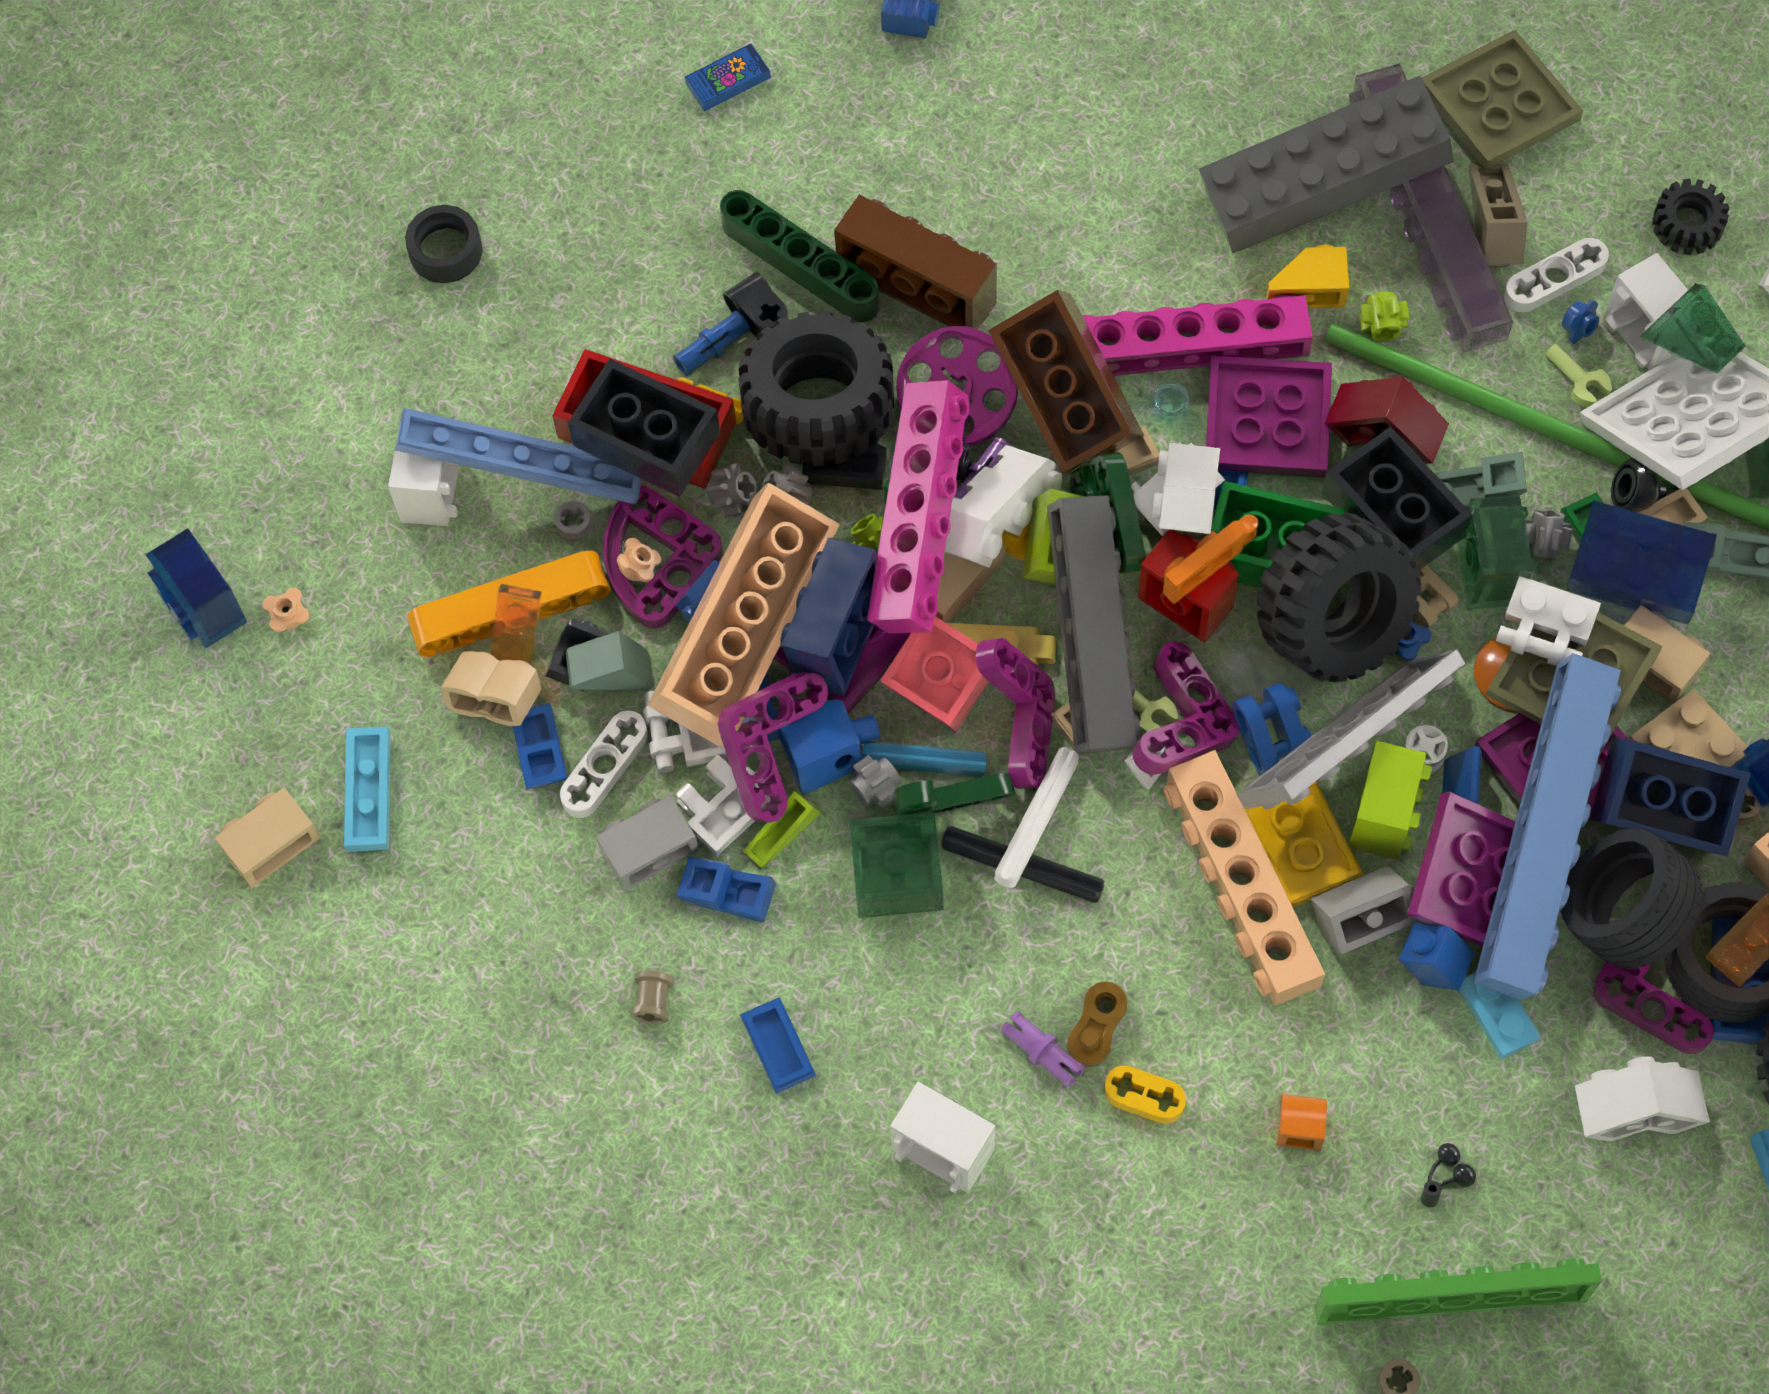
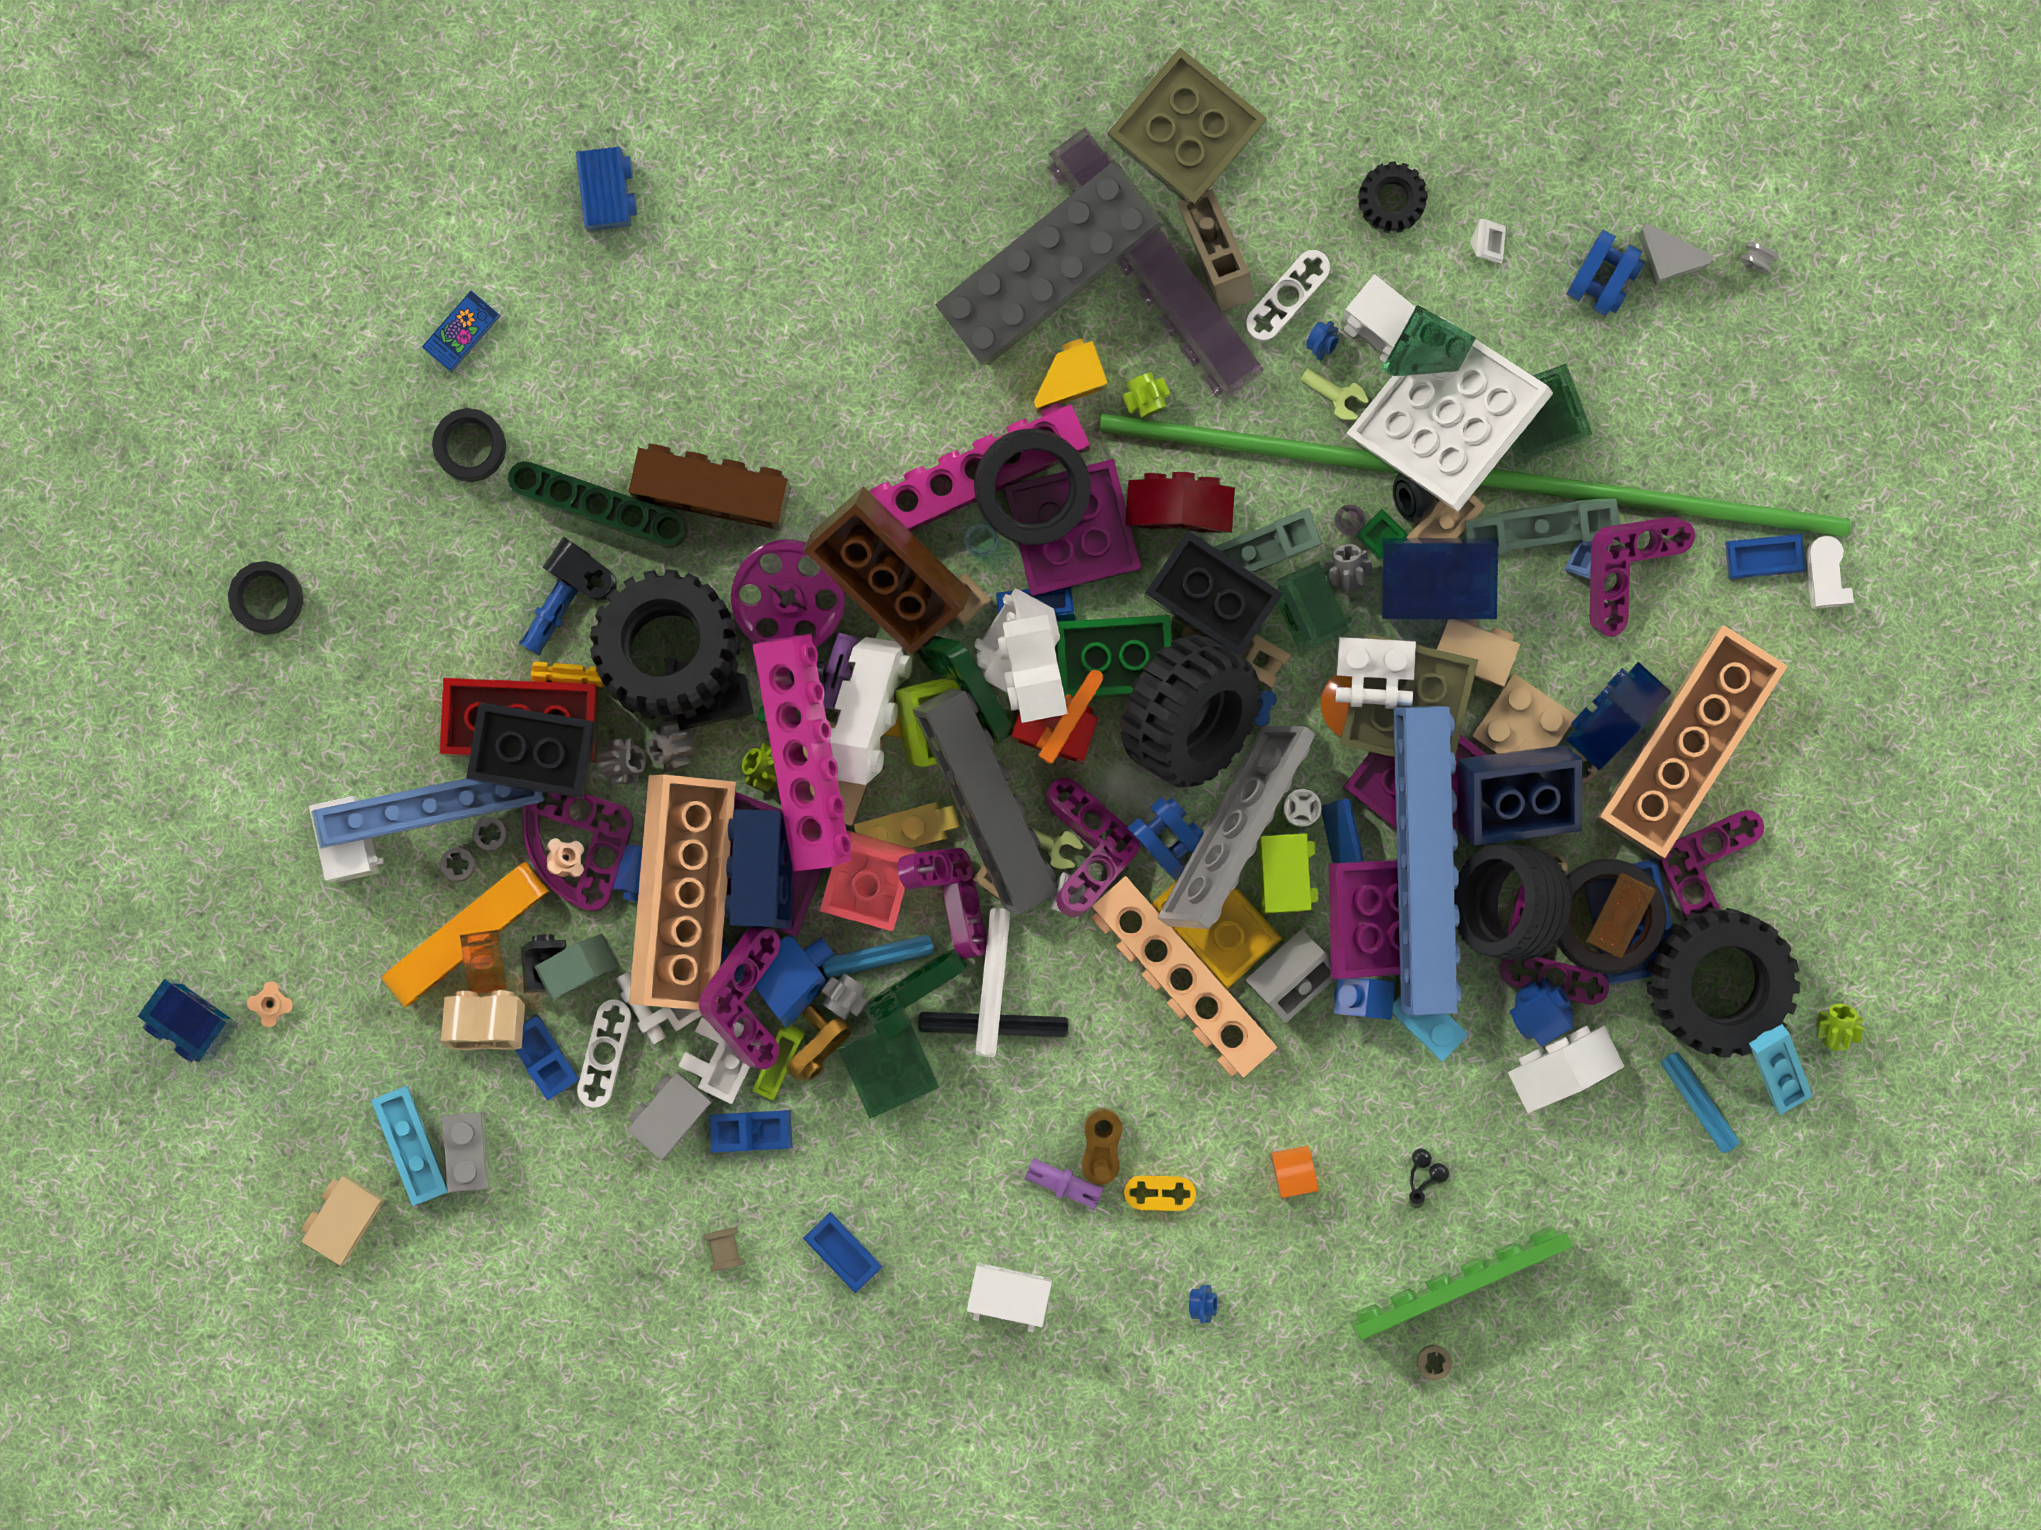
camera: 20 degrees left, 20 degrees up
none -> black tyre [432,408,506,482]
none -> light grey bush [440,847,476,882]
none -> light grey brick [442,1112,491,1192]
none -> pearl gold piece [787,1003,852,1081]
none -> black tyre [974,429,1091,545]
none -> blue plate [1189,1285,1218,1323]
none -> hinge [1334,504,1366,535]
none -> blue brick [1510,977,1573,1047]

